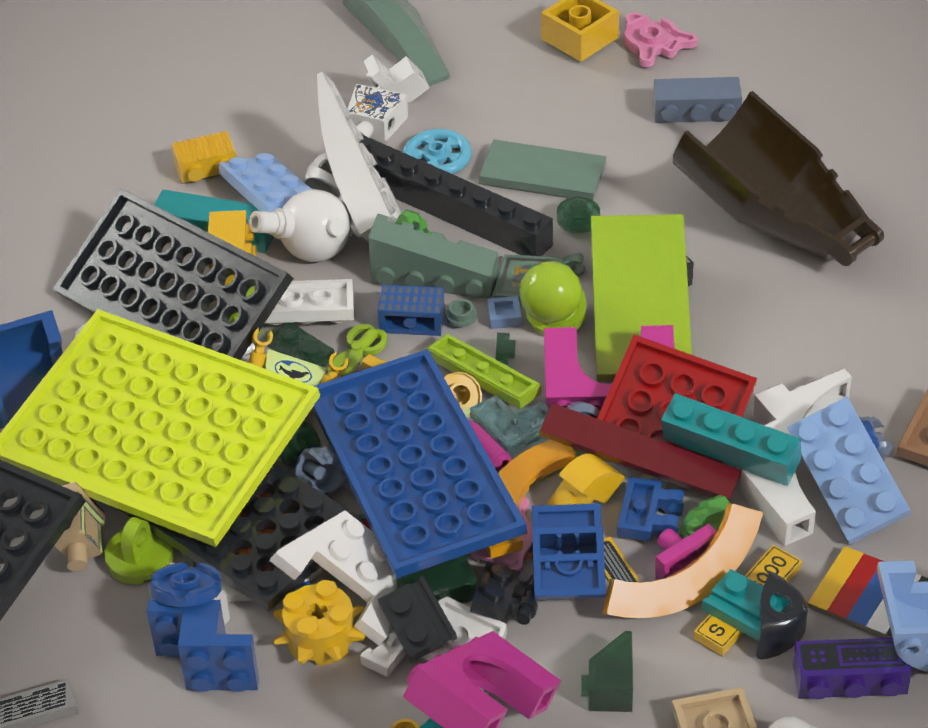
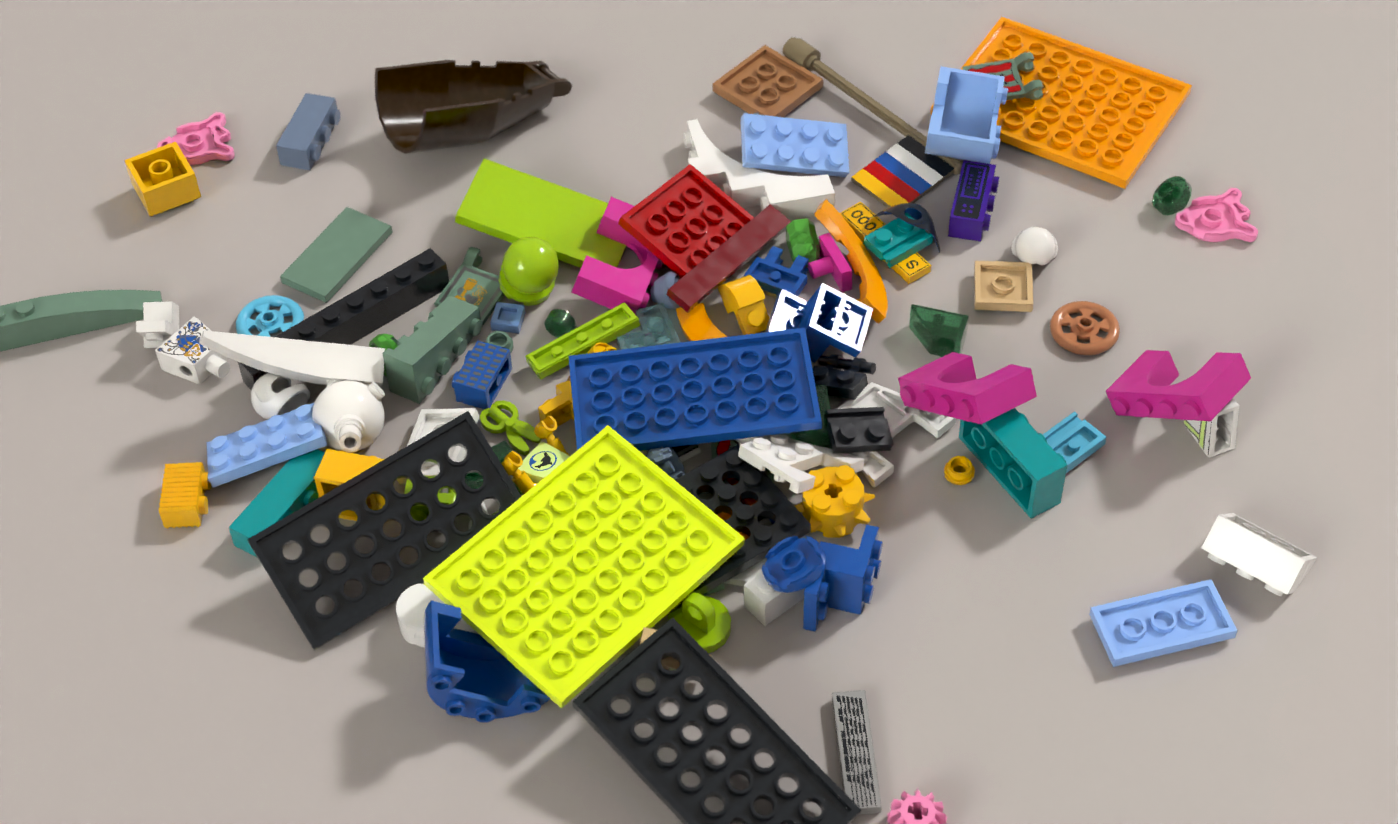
camera: 75 degrees left, 5 degrees up
clear green plate [557,196,600,233] -> none
teal brick [661,393,801,486] -> none

